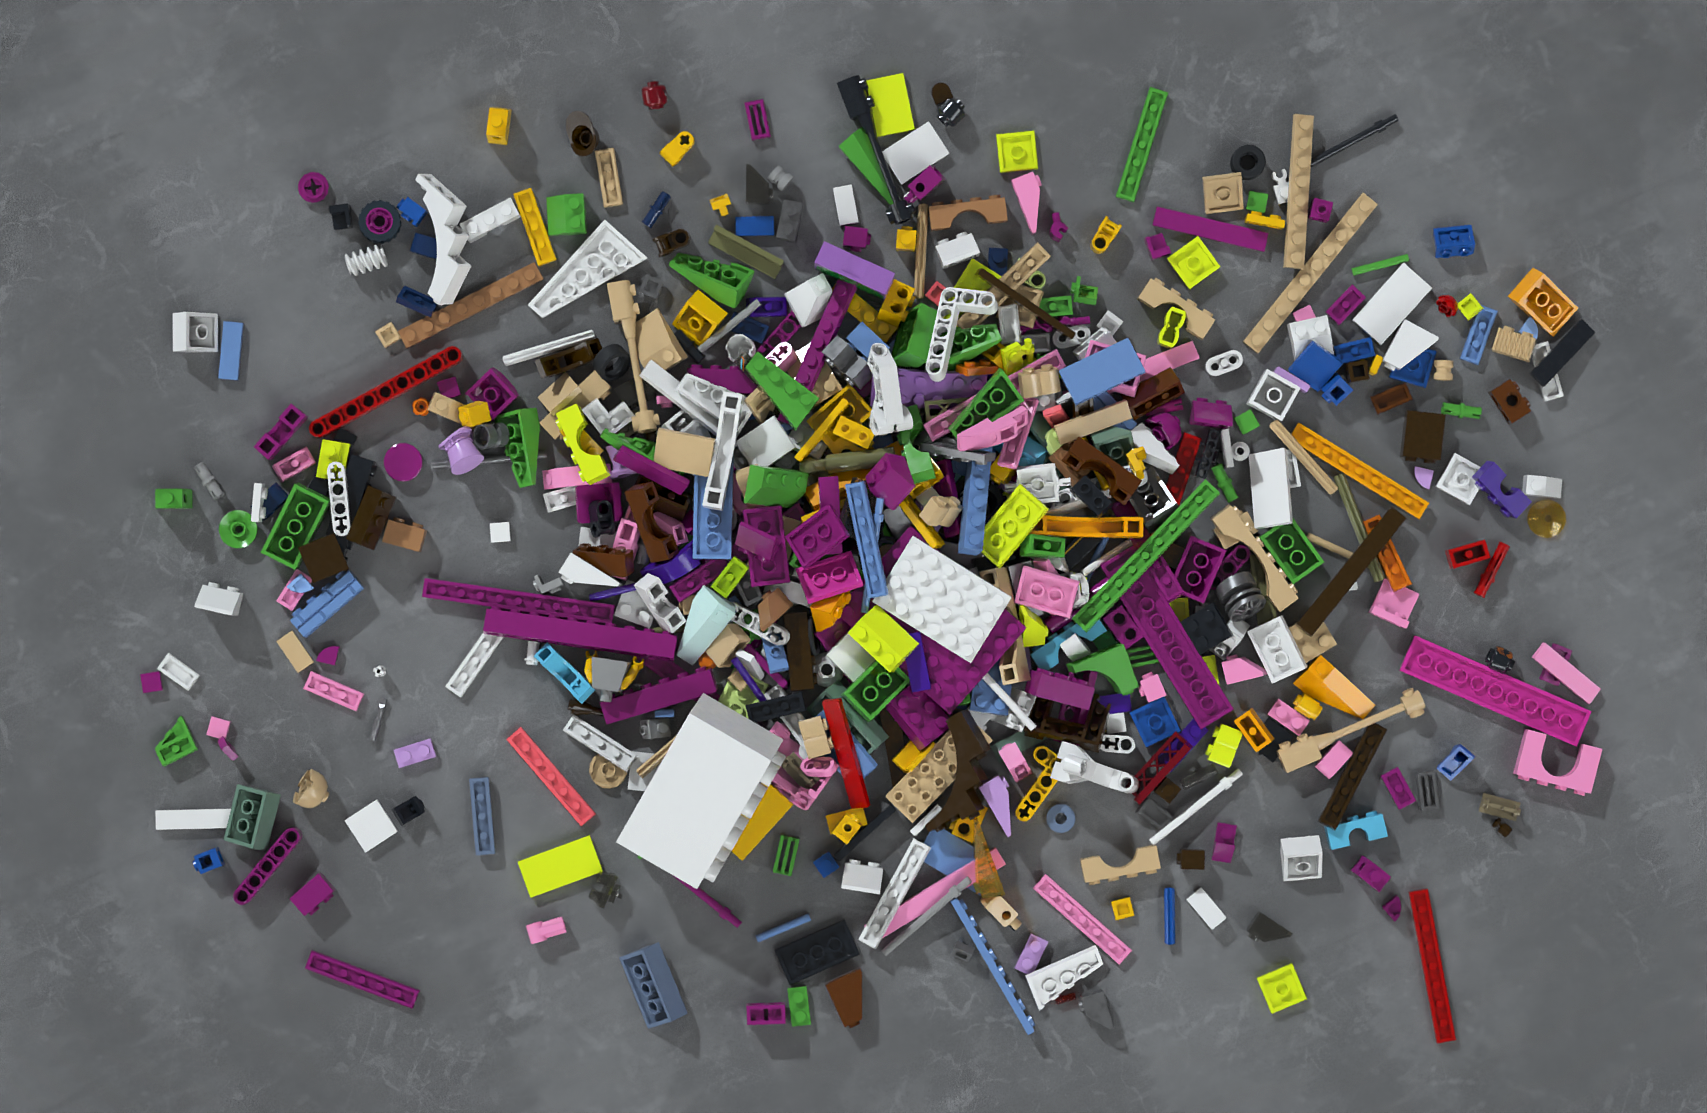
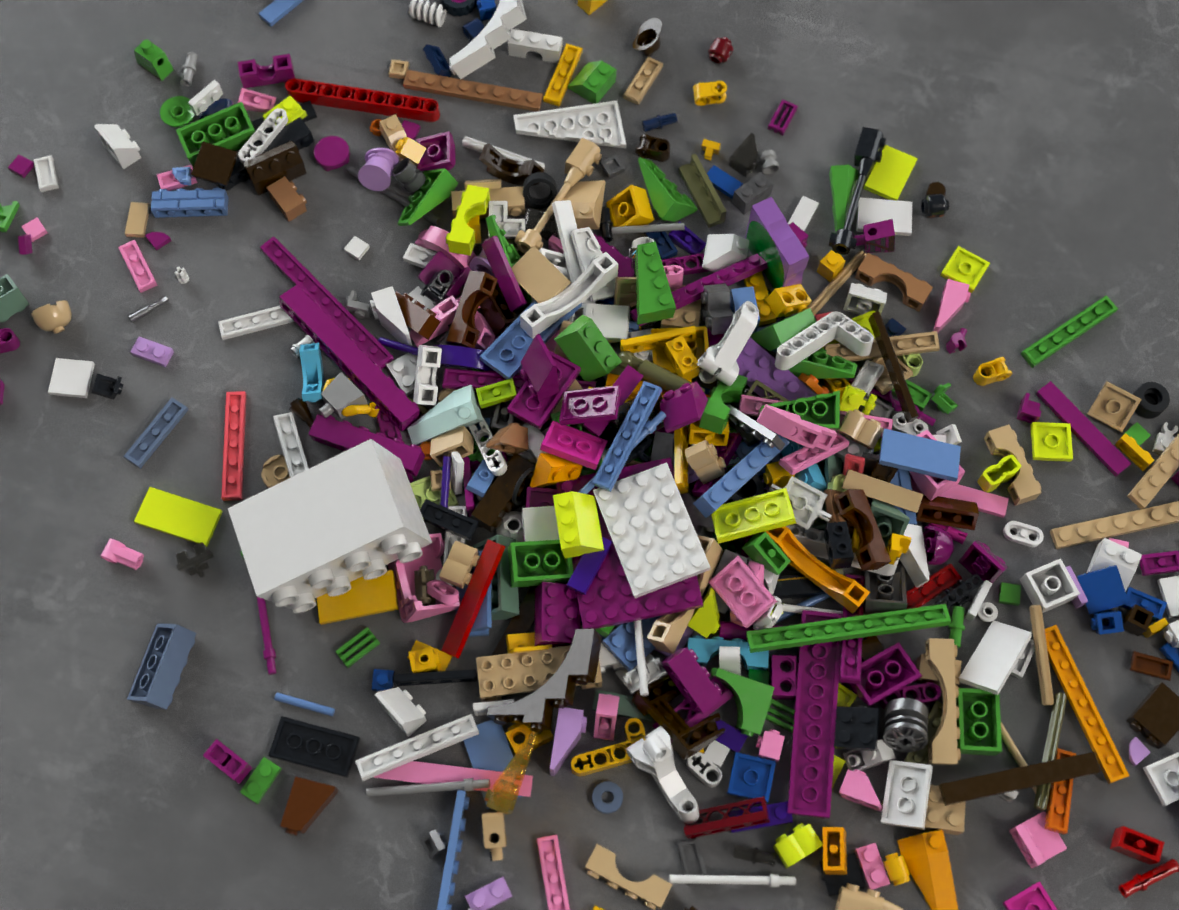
camera: 35 degrees right, 20 degrees down
dark brown brick [1153,777,1181,804] -> none

